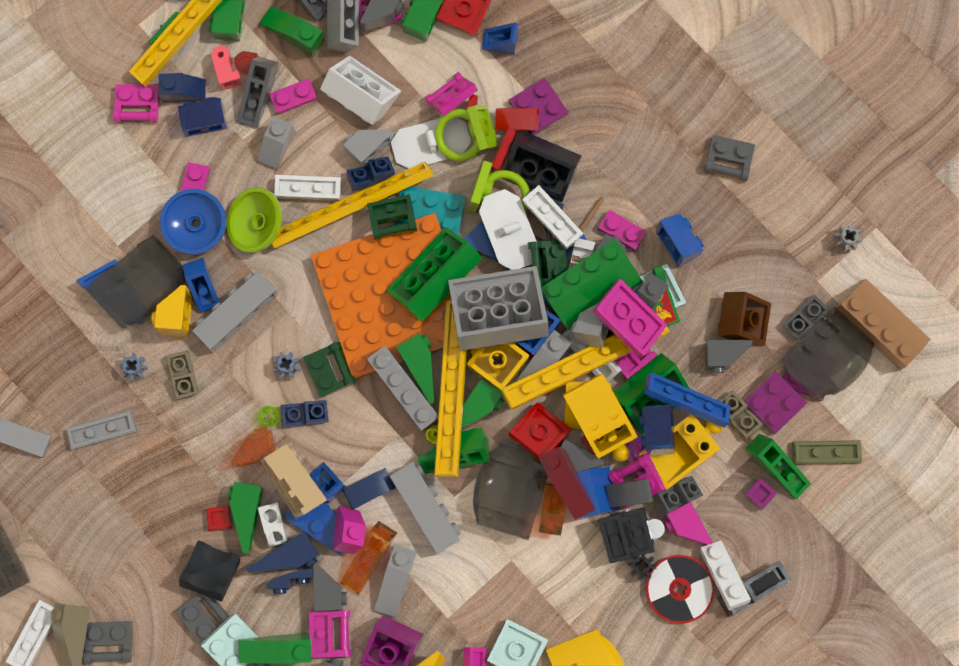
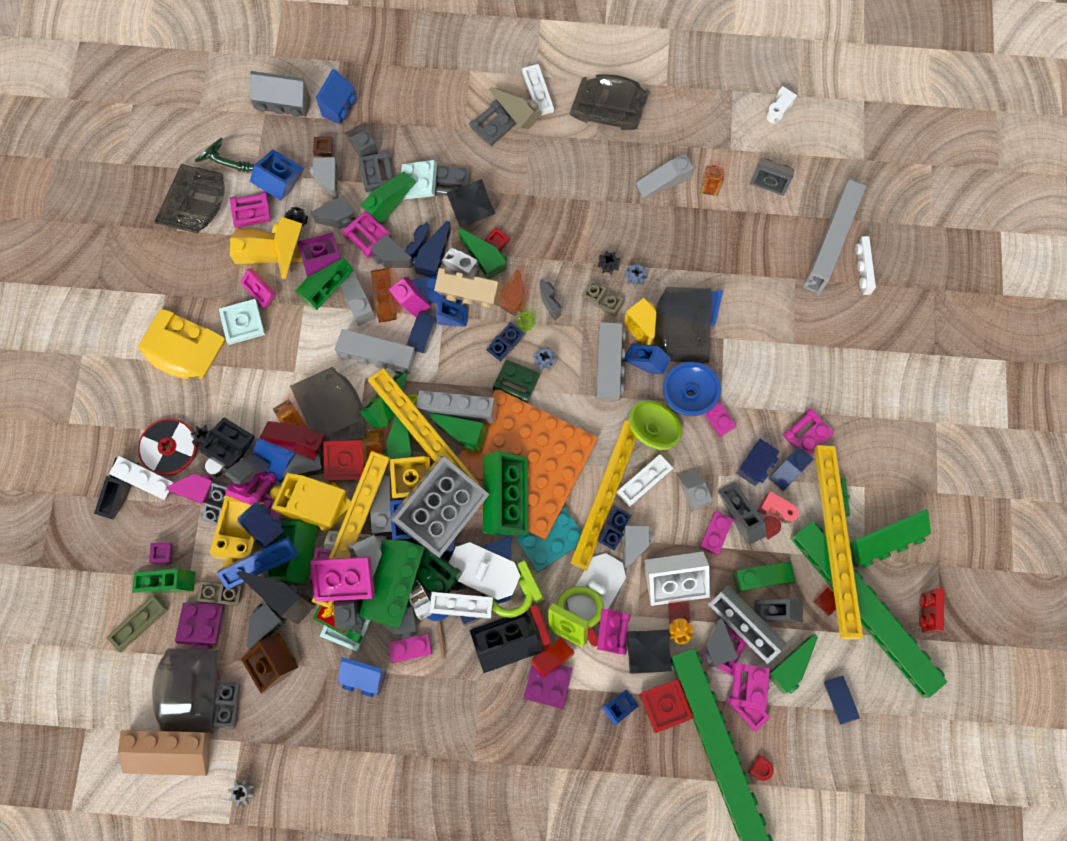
camera: 135 degrees right, 5 degrees down
light grey tile [66,410,137,451] -> none
dark green plate [367,194,418,240] -> none
dark grey plate [704,135,755,182] -> none
none -> black slope [236,571,315,624]
none -> green slope [295,258,354,310]
none -> clear orange slope [362,430,385,474]
none -> dark grey slope [539,278,561,320]
none -> black gear [597,251,620,275]
none -> black brick [627,629,672,674]
none -> clear red tile [668,603,690,624]
none -> light orange gear [669,618,694,644]

